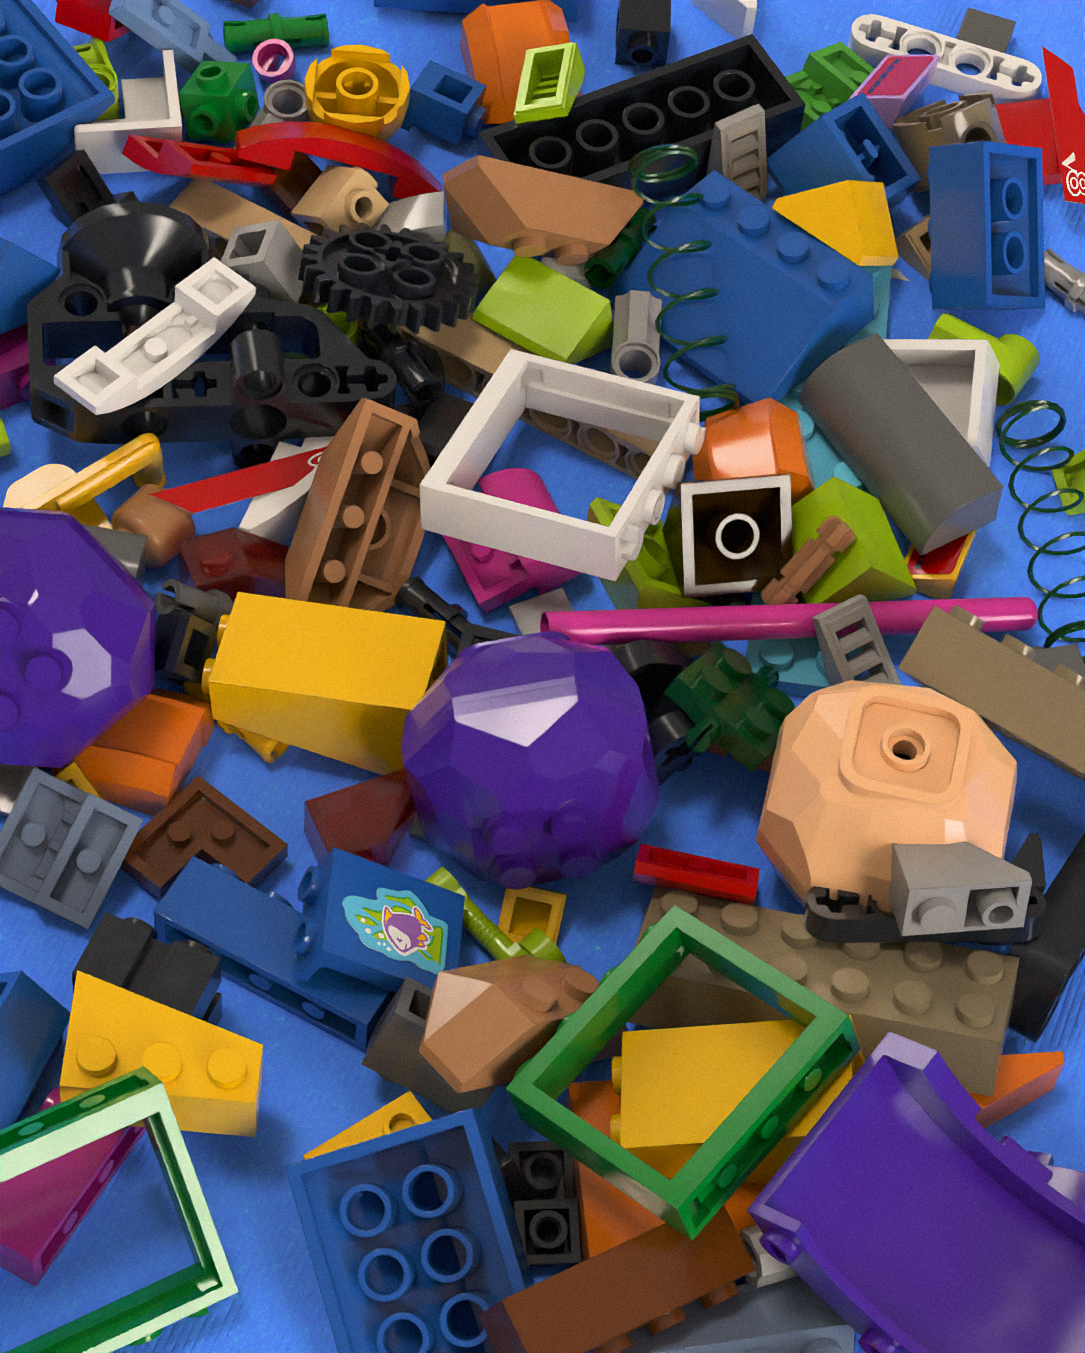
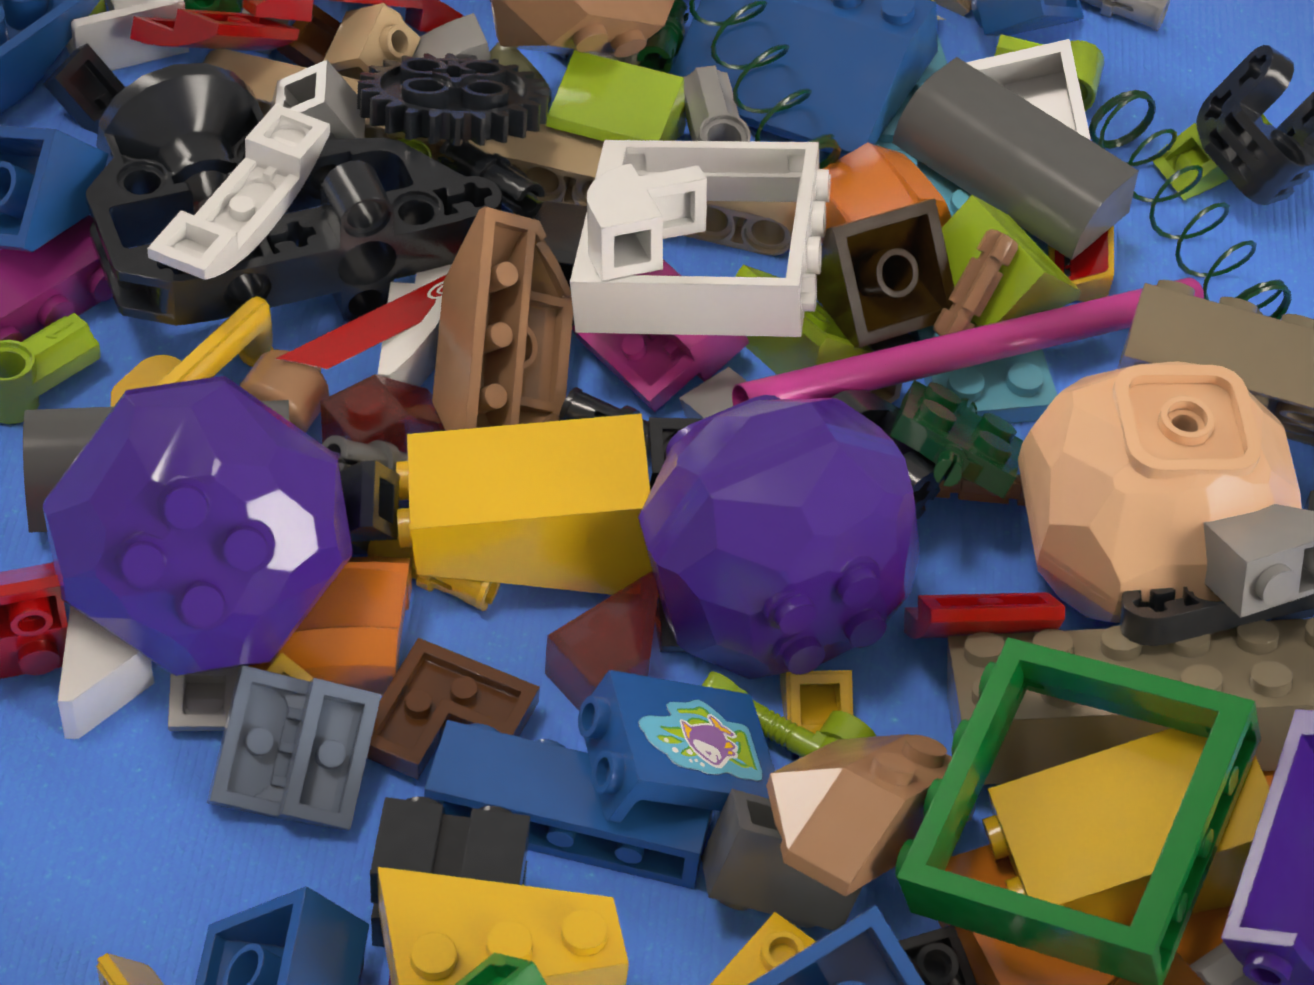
camera: 15 degrees left, 5 degrees down
light grey slope [812,594,901,686] -> none
none -> white brick [587,163,707,281]

